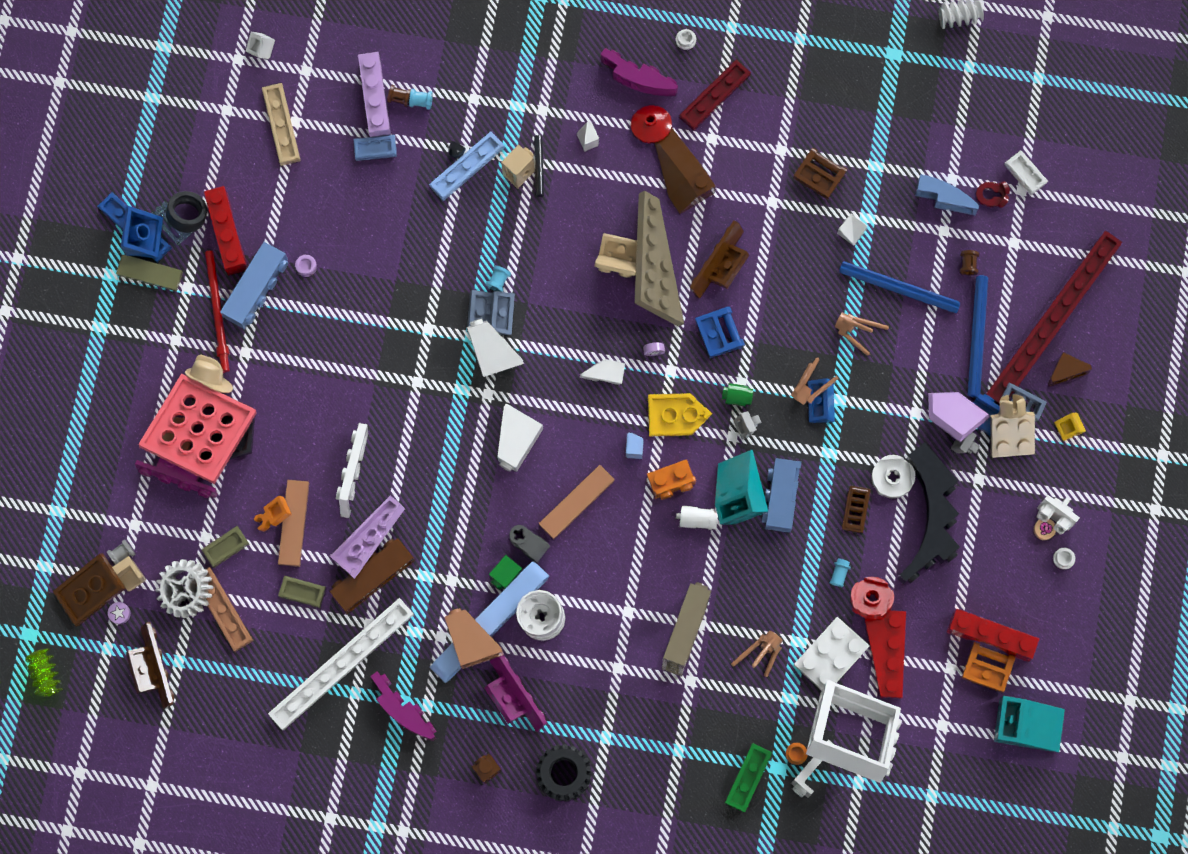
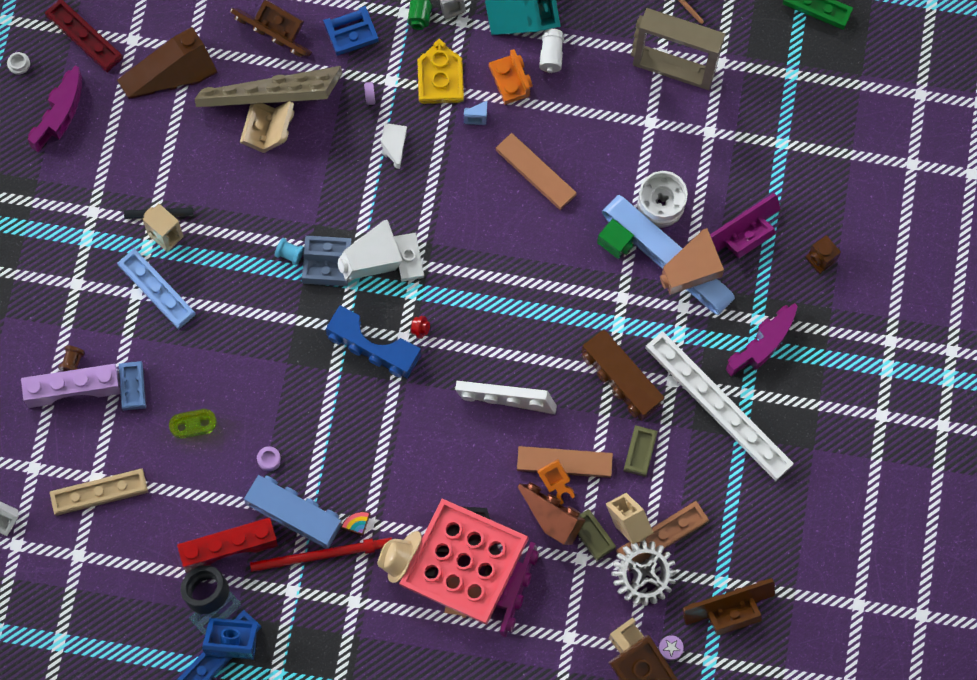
camera: 95 degrees left, 5 degrees down
light grey bush [107,539,136,565] -> none
olive tile [116,254,183,292] -> none
lavender wing [330,496,405,579] -> none
medium azure bush [409,89,433,110] -> none
black hinge [448,141,466,158] -> none
white slope [498,404,543,472] -> none
dark grey piece [510,525,550,563] -> none
black tyre [536,744,591,802] -> none
white slope [577,121,599,151] -> none
red dish [631,105,672,143] -> none
none -> clear neon green plate [169,409,217,439]
none -> blue arch [326,305,421,379]
none -> tile [340,511,371,536]
none -> white plate [394,233,424,282]
none -> red plate [411,316,430,339]
none -> copper slope [518,482,585,545]
none -> tan brick [606,493,653,544]

